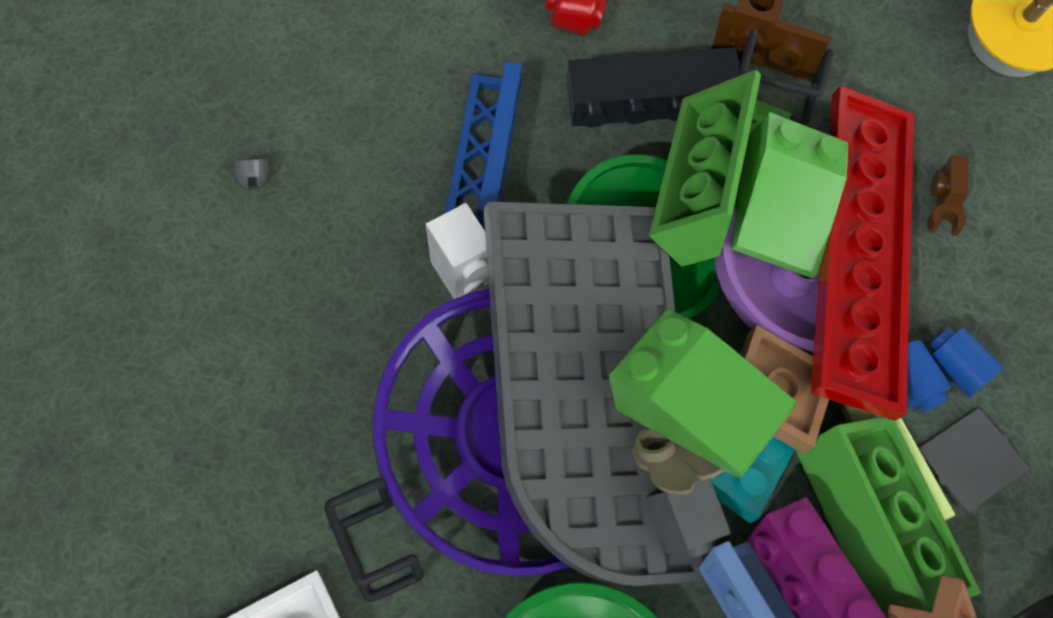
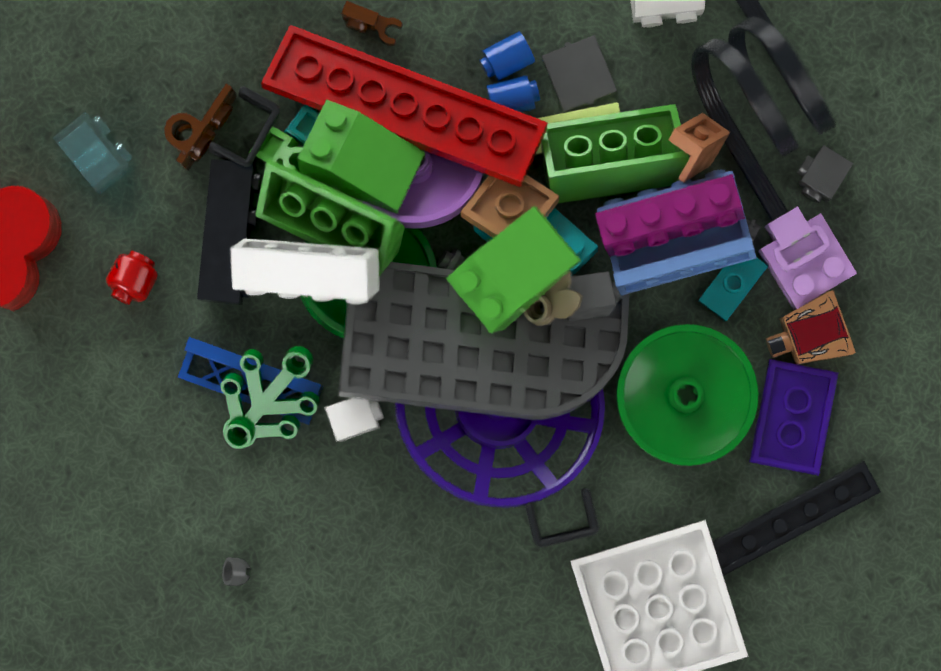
camera: 70 degrees left, 20 degrees up
none -> plant [220,346,320,449]
none -> white brick [231,238,379,304]

